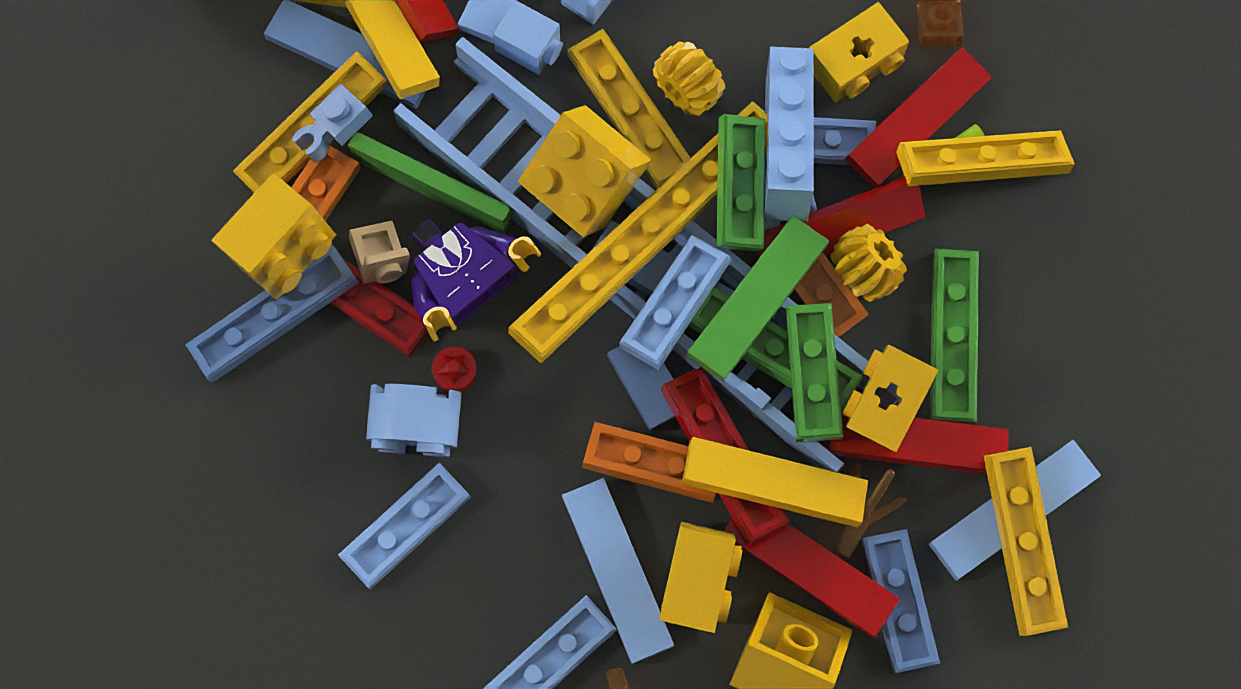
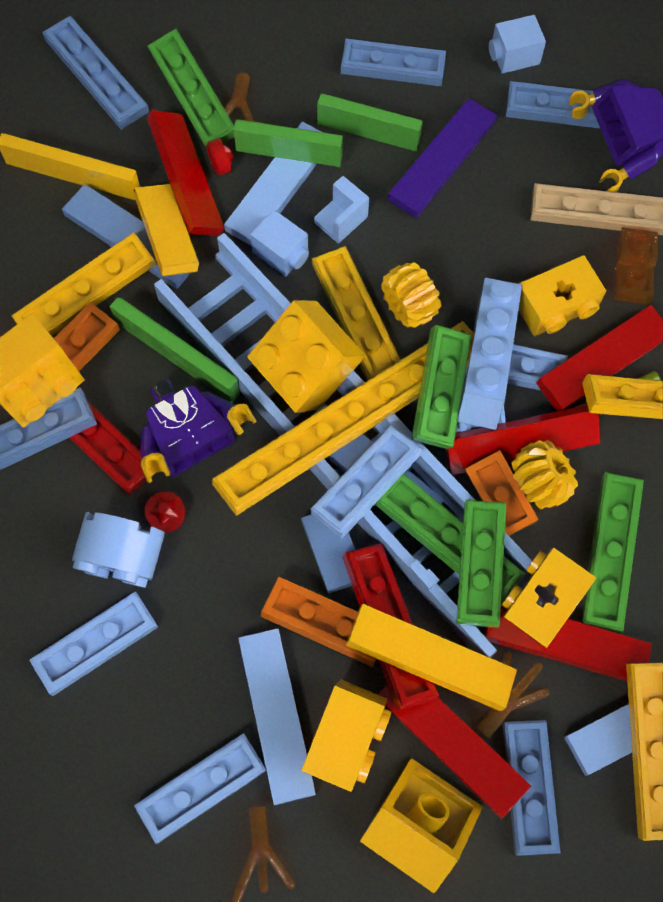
camera: 10 degrees right, 5 degrees down
medium blue plate [292,84,373,163] -> none
tan bracket [349,221,410,284] -> none
bright green tile [687,216,829,382] -> none

